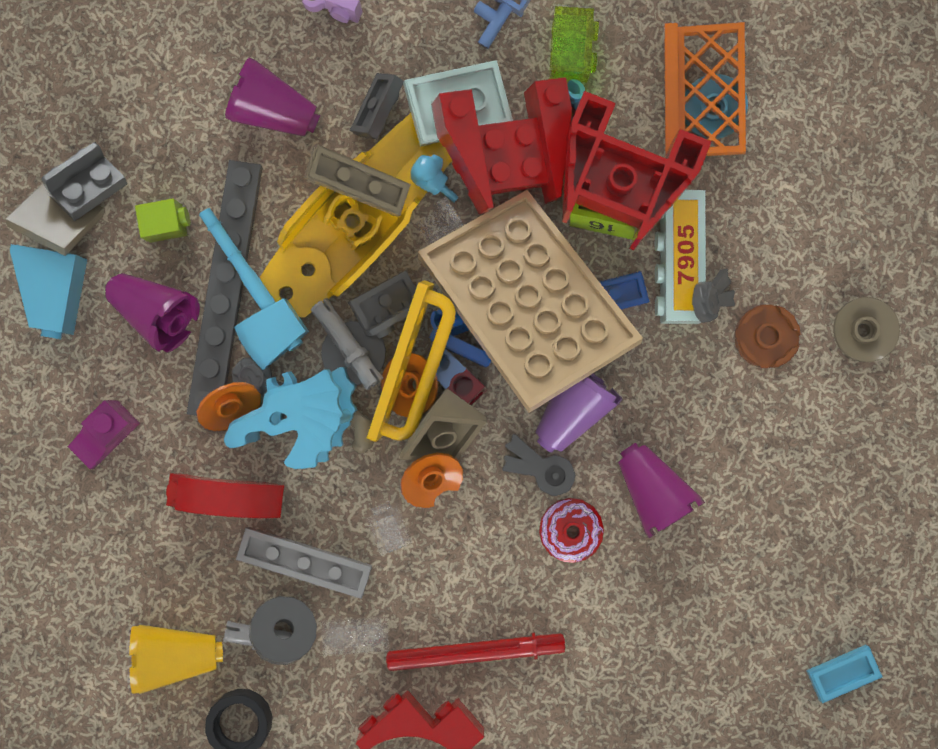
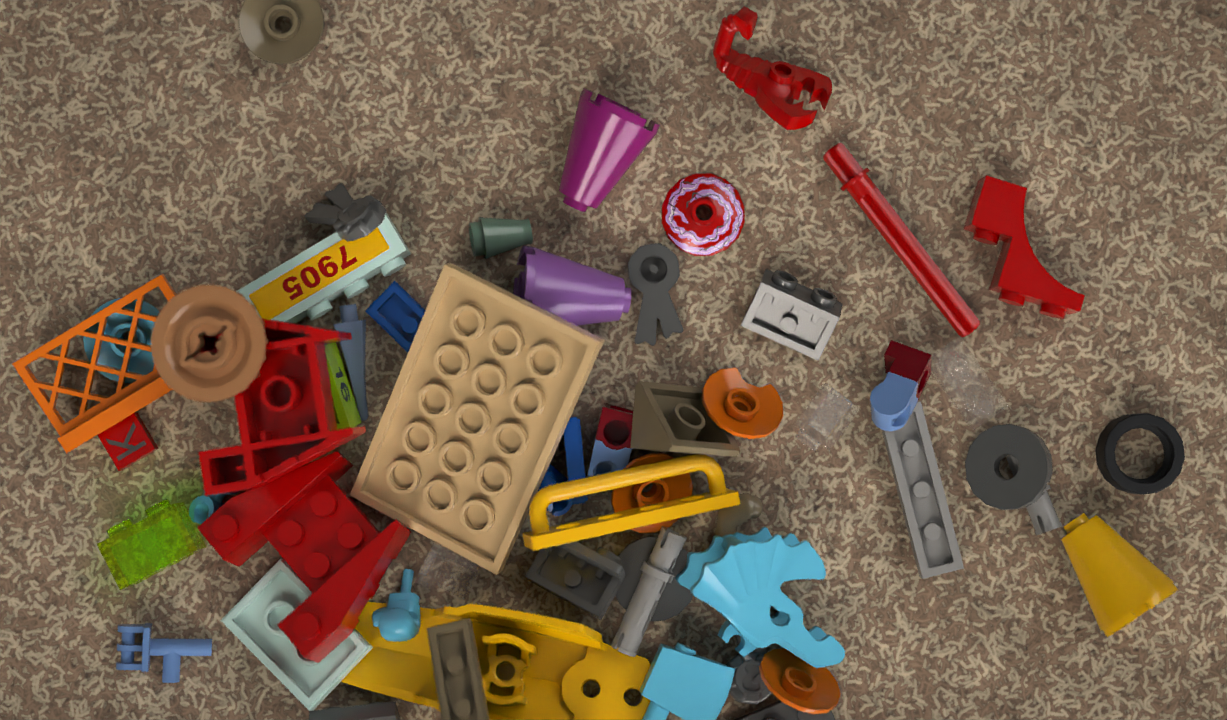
camera: 120 degrees left, 0 degrees up
red arch [166,473,284,518] -> none
dark orange tile [734,304,801,369] -> none
none -> red tile [98,412,159,471]
none -> medium nougat gear [151,285,269,402]
none -> sand blue piece [333,304,368,421]
none -> sand green cone [469,217,533,259]
none -> red animal [713,6,832,130]
none -> bracket [741,269,843,361]
none -> leg [870,340,931,431]

